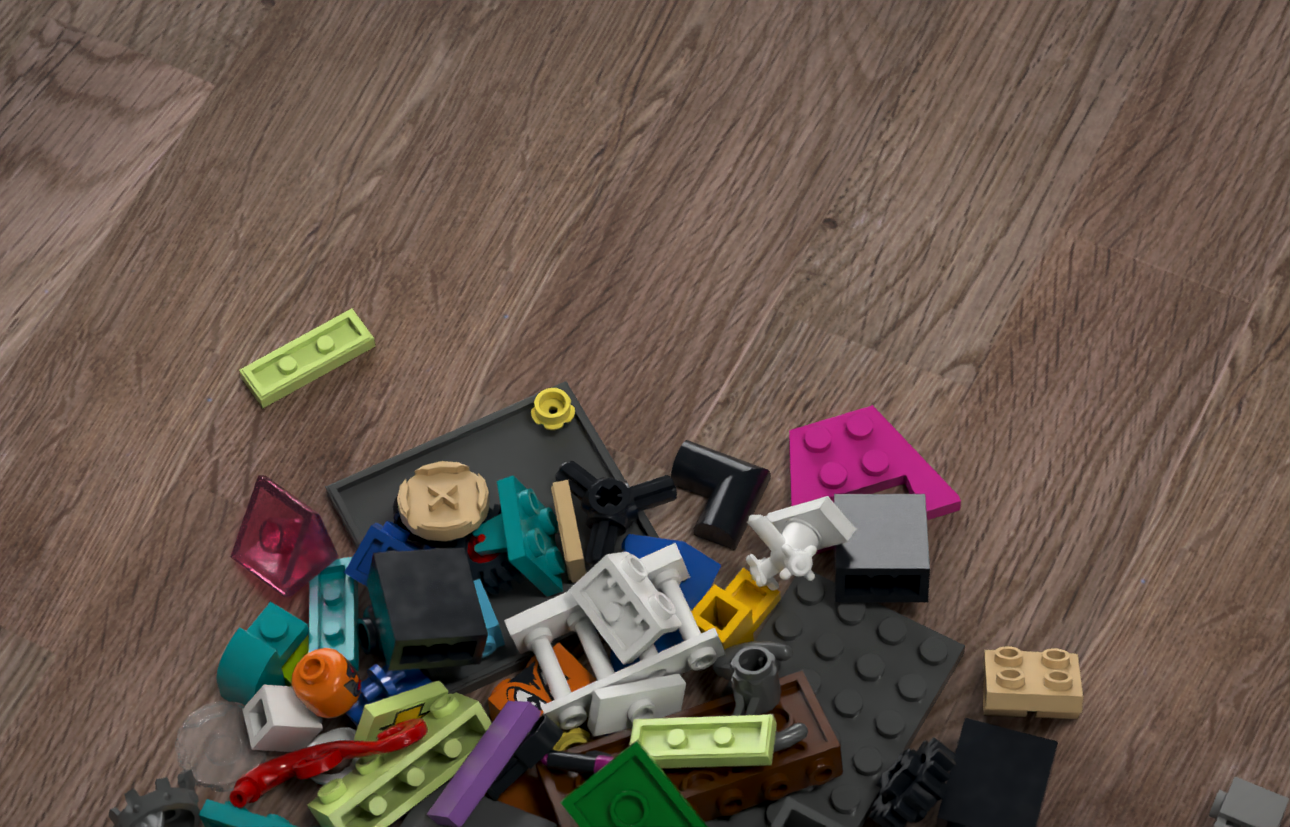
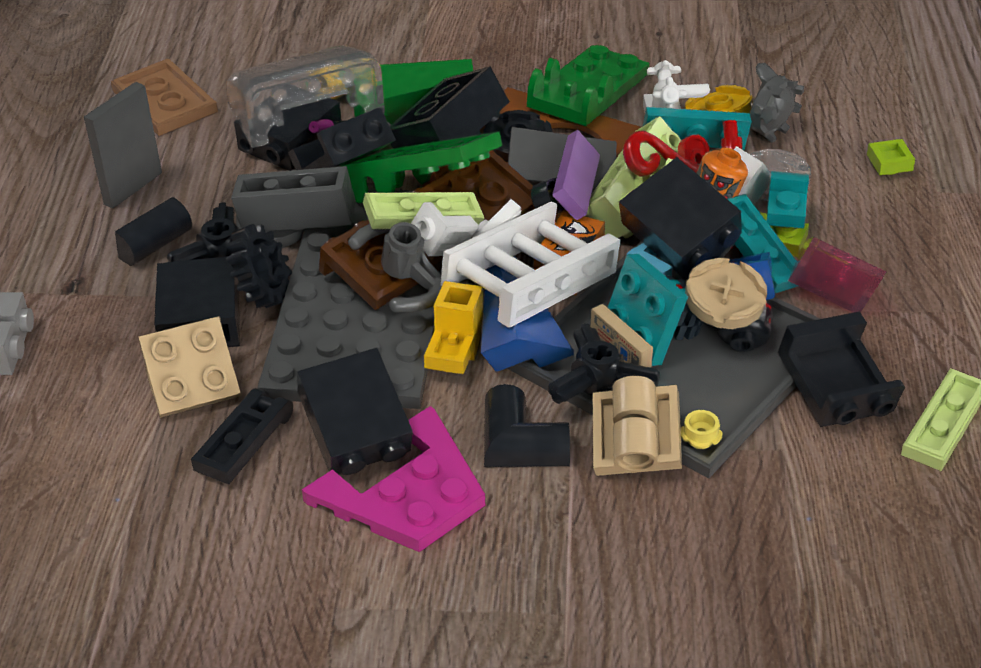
camera: 155 degrees right, 15 degrees down
black piece [541,750,614,775] -> none
white bracket [569,552,682,665] -> none
white piece [746,496,856,591] -> none
none -> black plate [191,388,293,485]
none -> white bracket [411,202,479,256]
none -> tan plate [593,376,682,476]
none -> black panel [777,311,905,427]
none -> lime plate [867,139,915,175]

